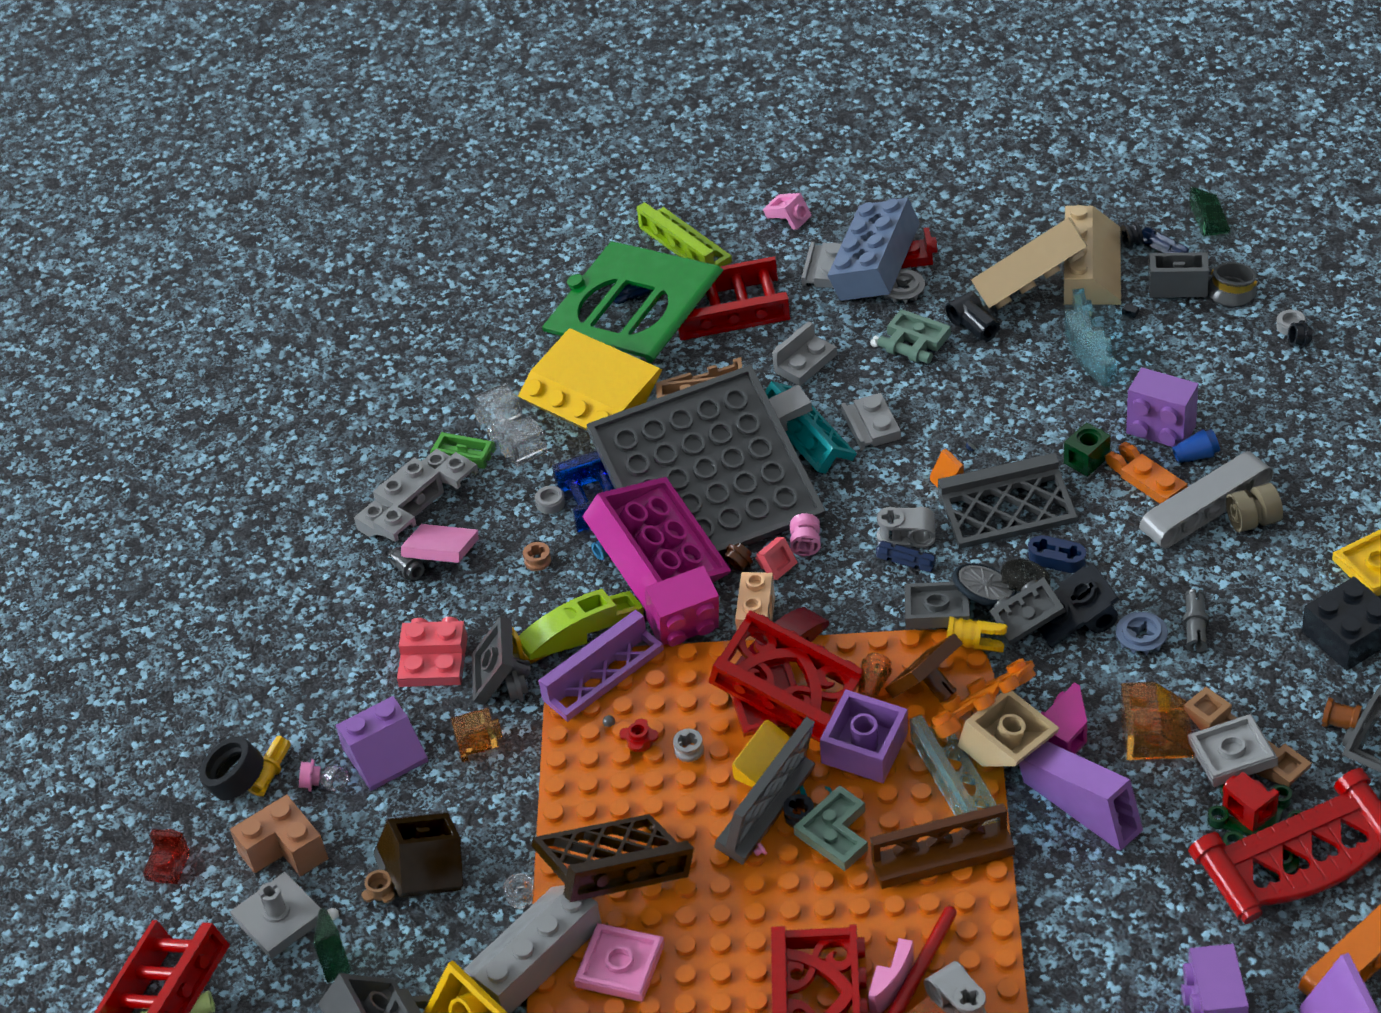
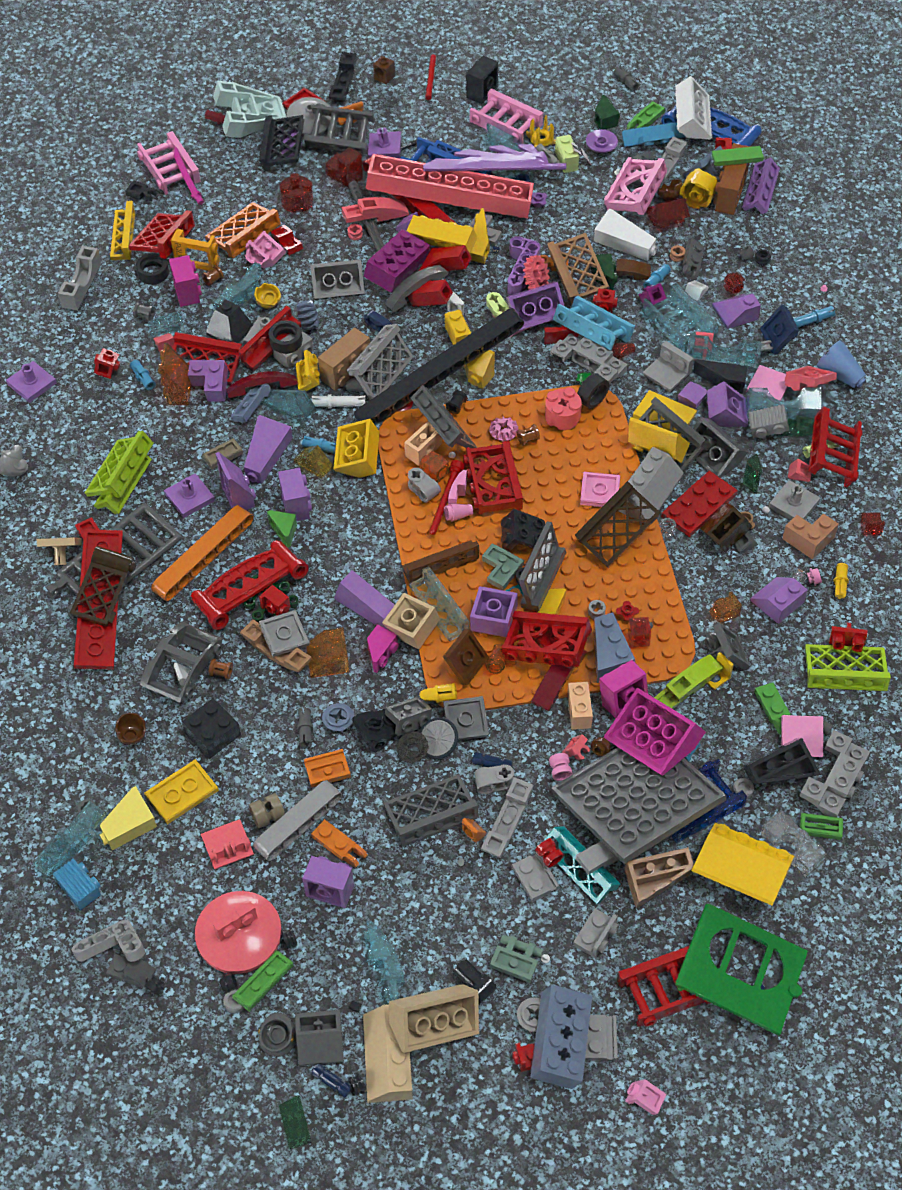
camera: 165 degrees right, 10 degrees up
black tyre [199,736,264,801] -> none
coral plate [397,617,468,687] -> none
nougat bush [523,542,551,571] -> none
medium lavender fence [538,609,664,721] -> none
lime fence [636,202,732,267] -> none
orange plant [931,658,1036,739] -> none
dark blue beam [1028,535,1086,573] -> none
dark green brick [1064,422,1111,477] -> none
blue cone [1172,429,1220,464] -> none
none -> coral bracket [195,891,282,974]
none -> coral hinge [201,819,254,870]
none -> bright green tile [233,950,293,1011]
none -> bright green slope [267,510,297,548]
none -> black bush [281,927,298,949]
none -> orange plate [304,749,351,788]
none -> bright pink cone [444,503,473,522]
none -> light grey slope [481,777,534,858]
none -> black bracket [501,509,545,552]
none -> red wheel [535,838,564,868]
none -> sand blue wedge [593,612,635,683]
none -> clear red brick [627,617,651,648]
none -> red plate [661,470,738,538]
none -> black wedge [742,738,821,784]
none -> bright green hinge [754,682,791,735]
none -> coral slope [788,459,811,482]
none -> lime fence [805,644,891,691]
none -> red hips [829,622,868,652]

